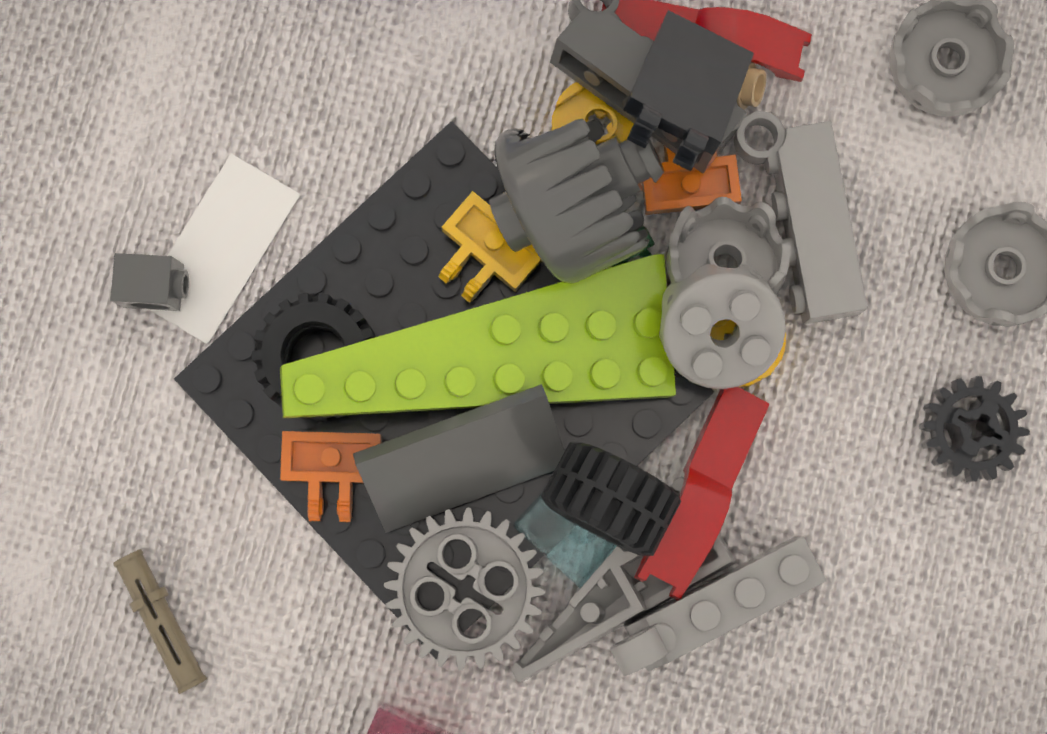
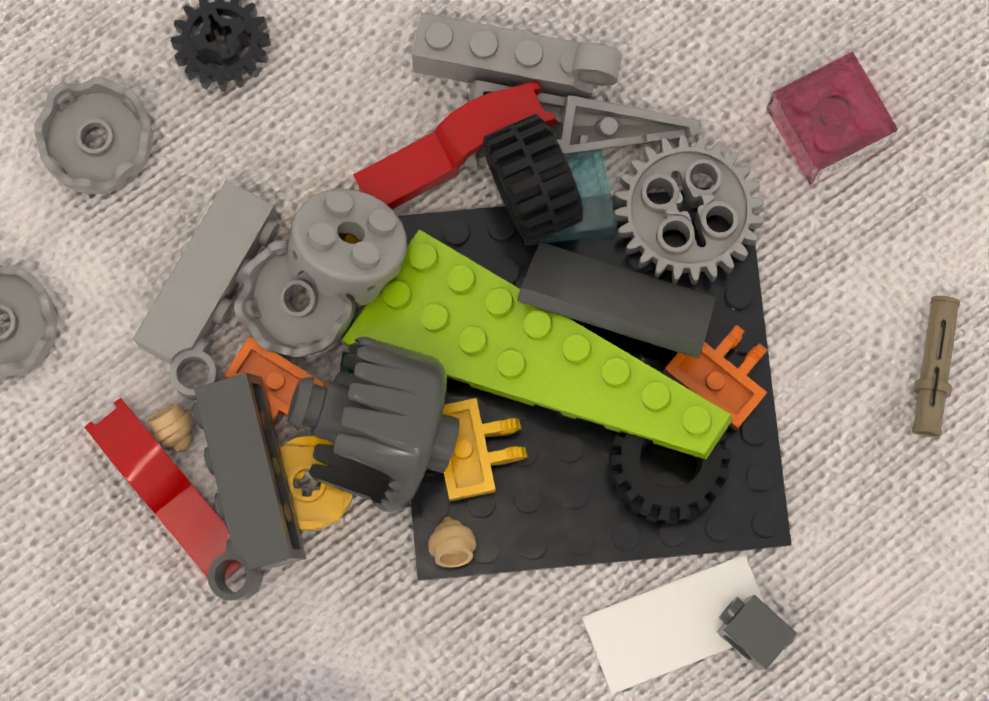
camera: 145 degrees left, 5 degrees down
black tile [623,10,754,171] -> none
none -> tan plate [428,516,476,568]

